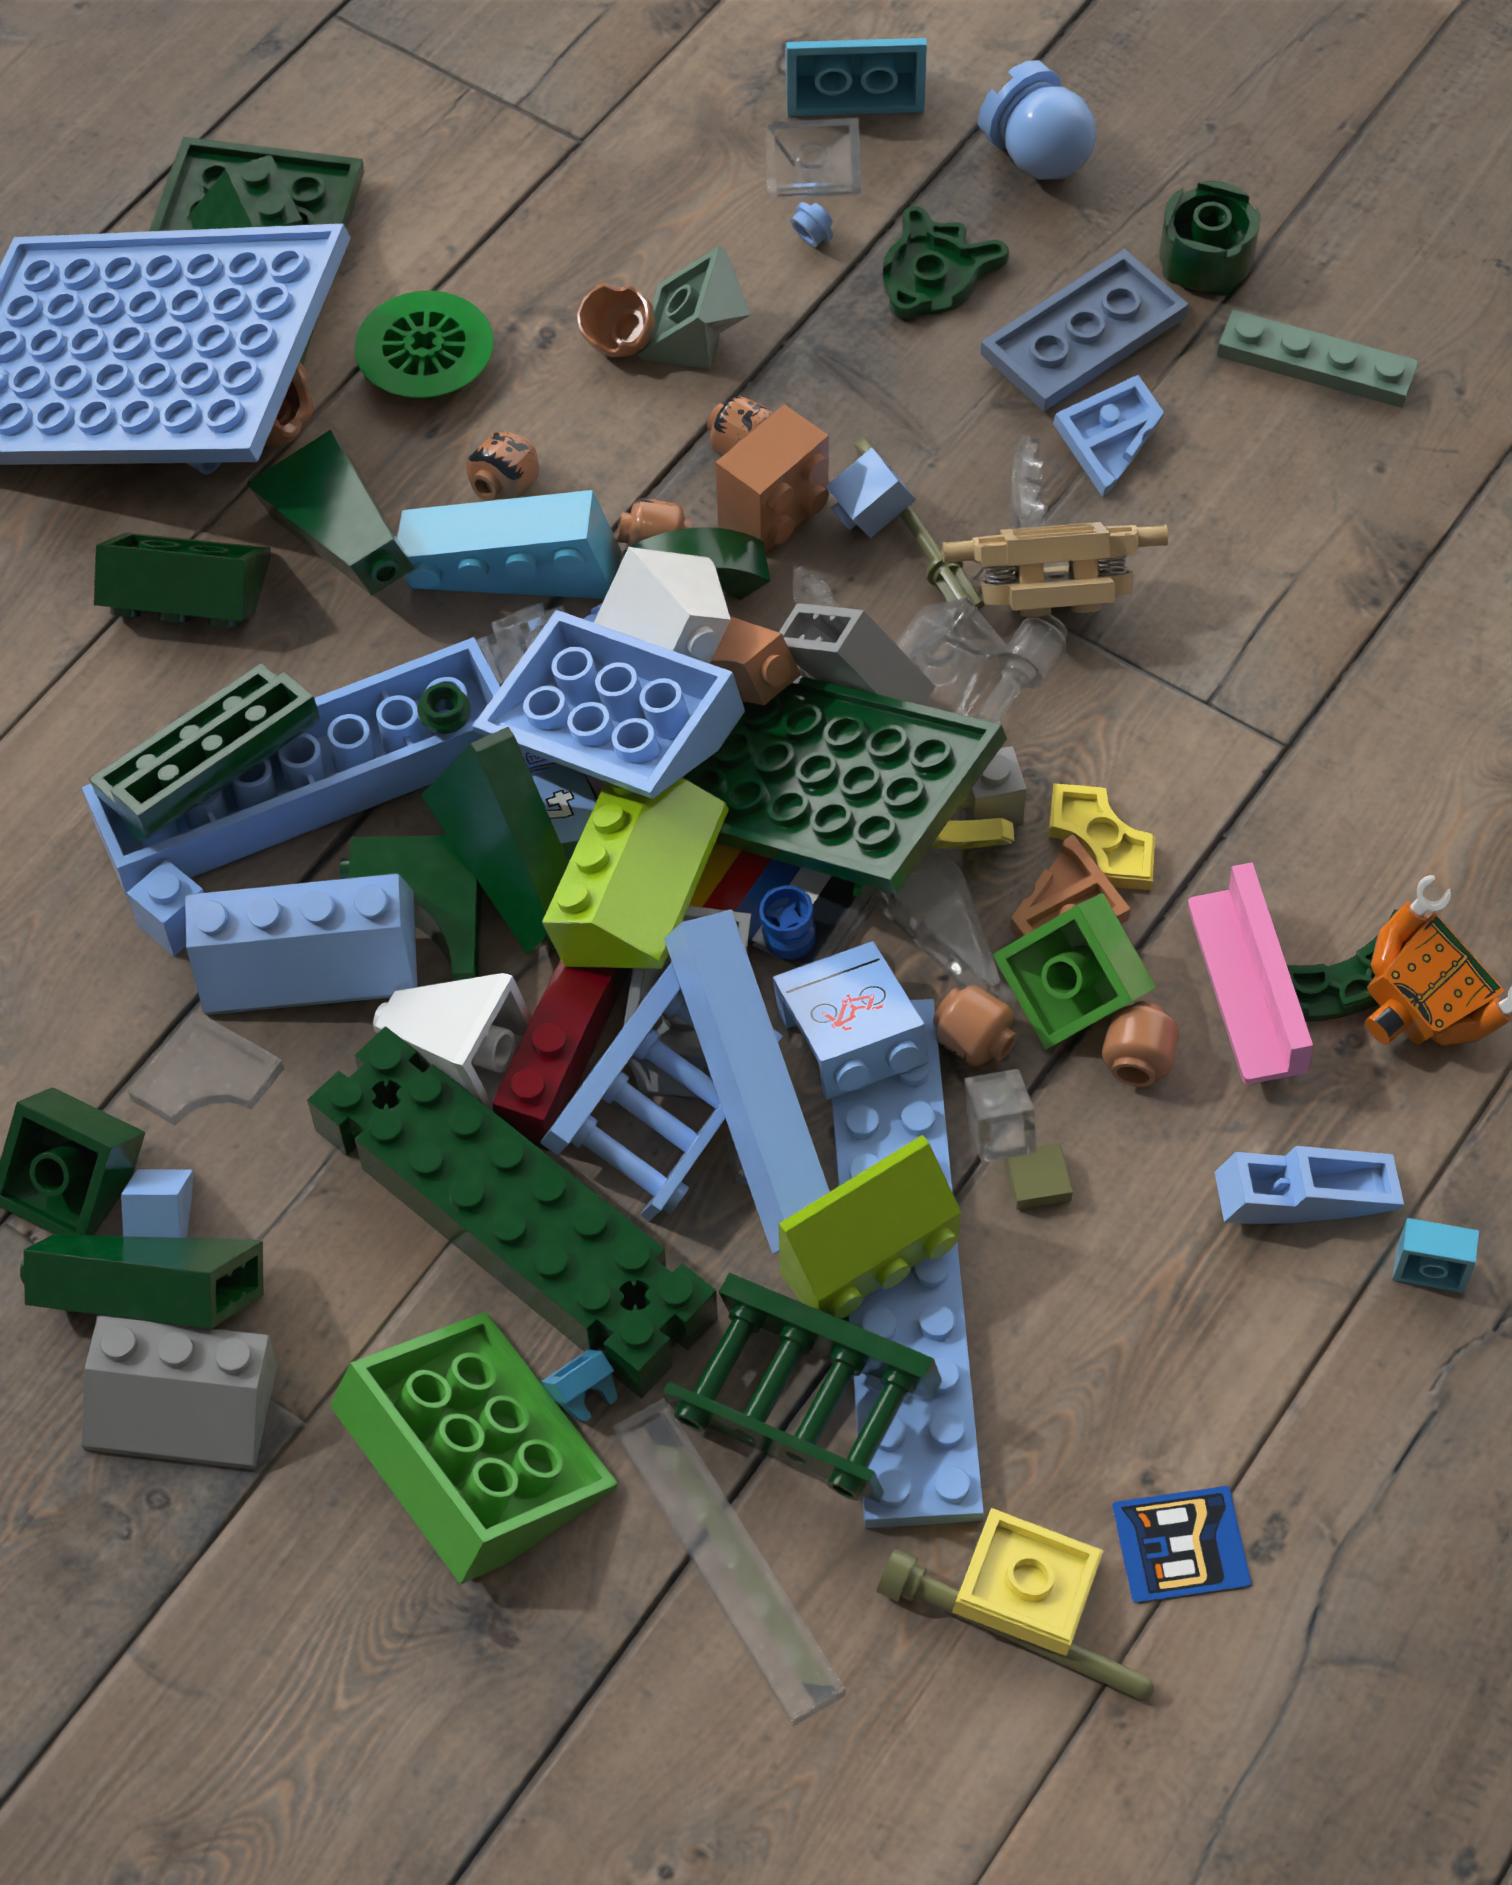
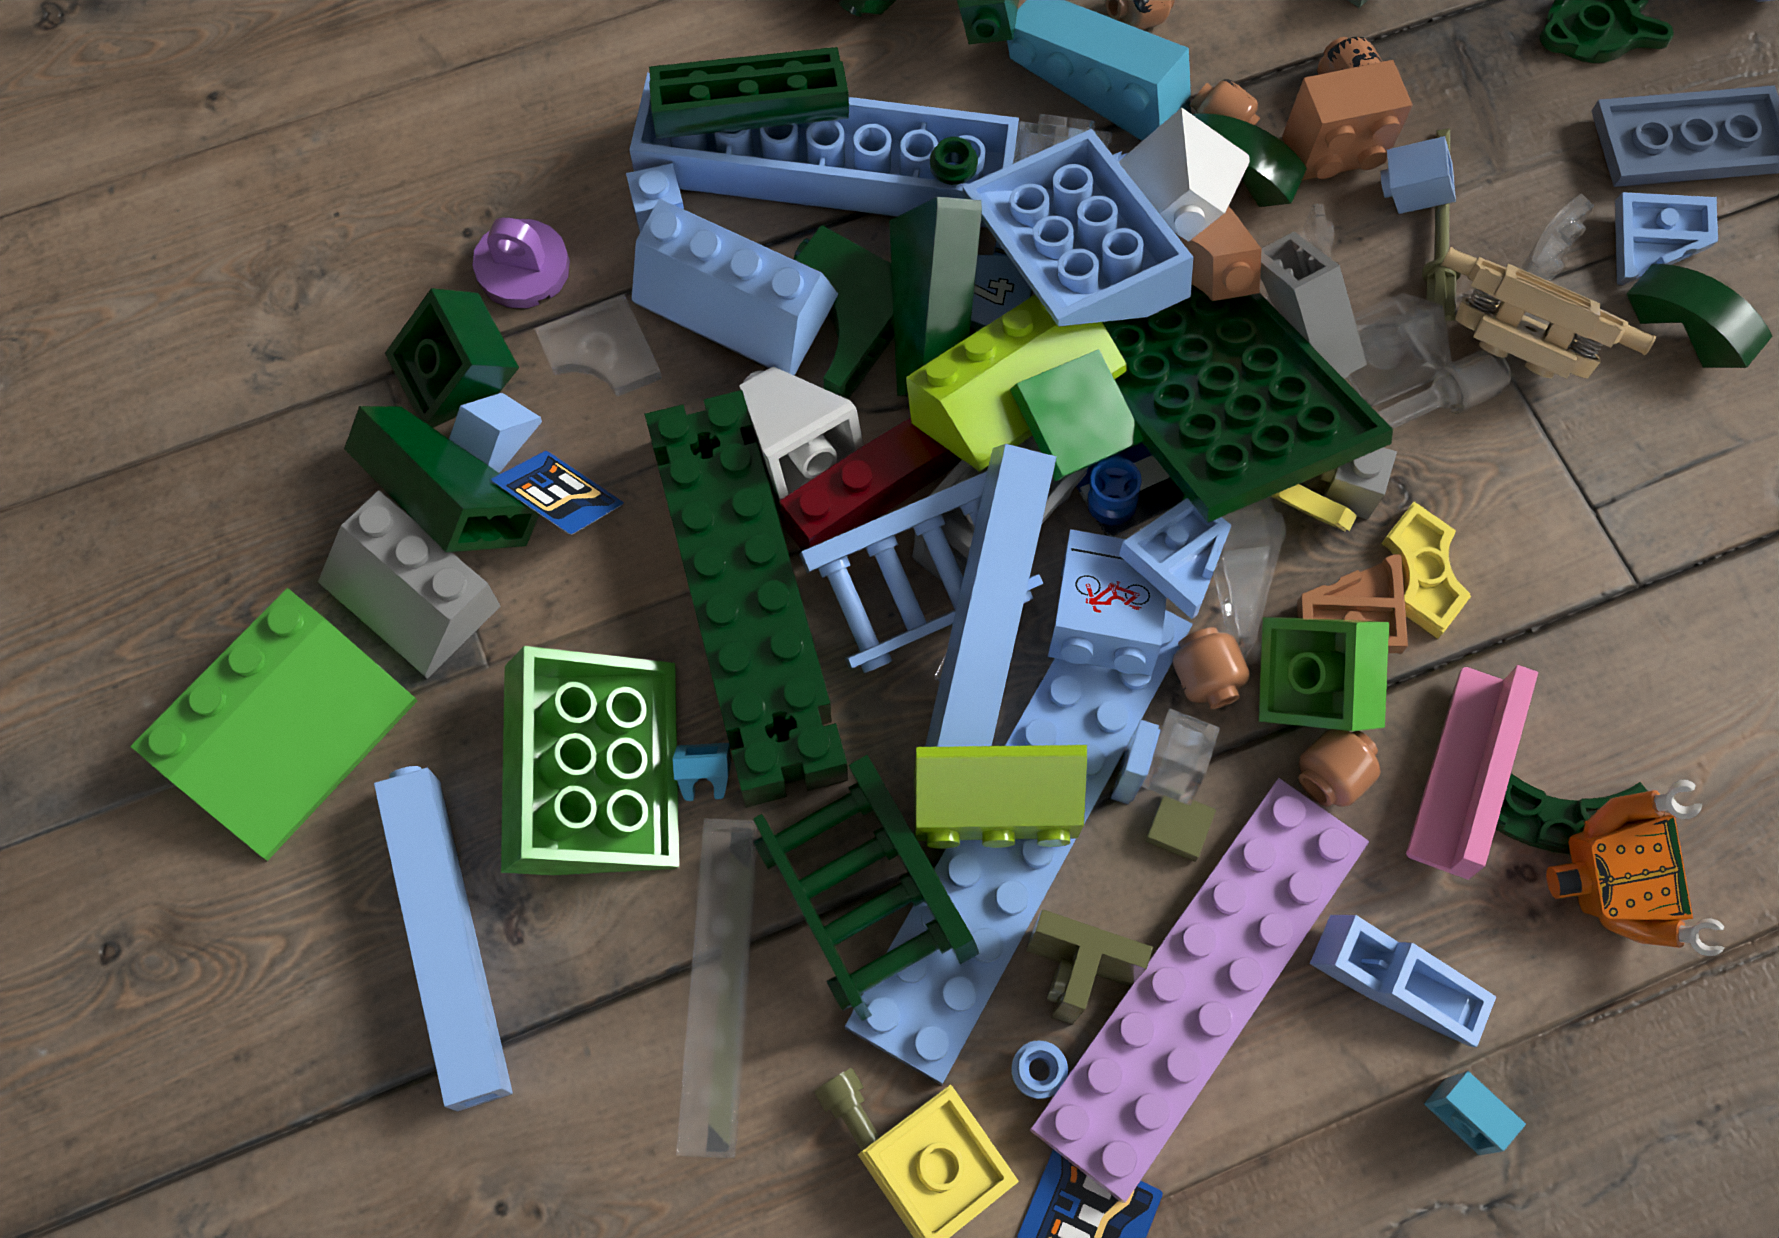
camera: 30 degrees right, 10 degrees up
none -> bright green slope [130,588,417,861]
none -> light blue brick [374,766,513,1111]
none -> medium lavender tile [472,218,570,308]
none -> sticker [491,451,624,534]
none -> tile [1010,349,1144,482]
none -> light blue plate [1011,1040,1068,1099]
none -> olive bracket [1026,909,1153,1025]
none -> lavender plate [1029,778,1369,1203]
none -> light blue tile [1111,719,1160,805]
none -> light blue wing [1119,498,1231,619]
none -> dark green brick [1626,264,1773,368]

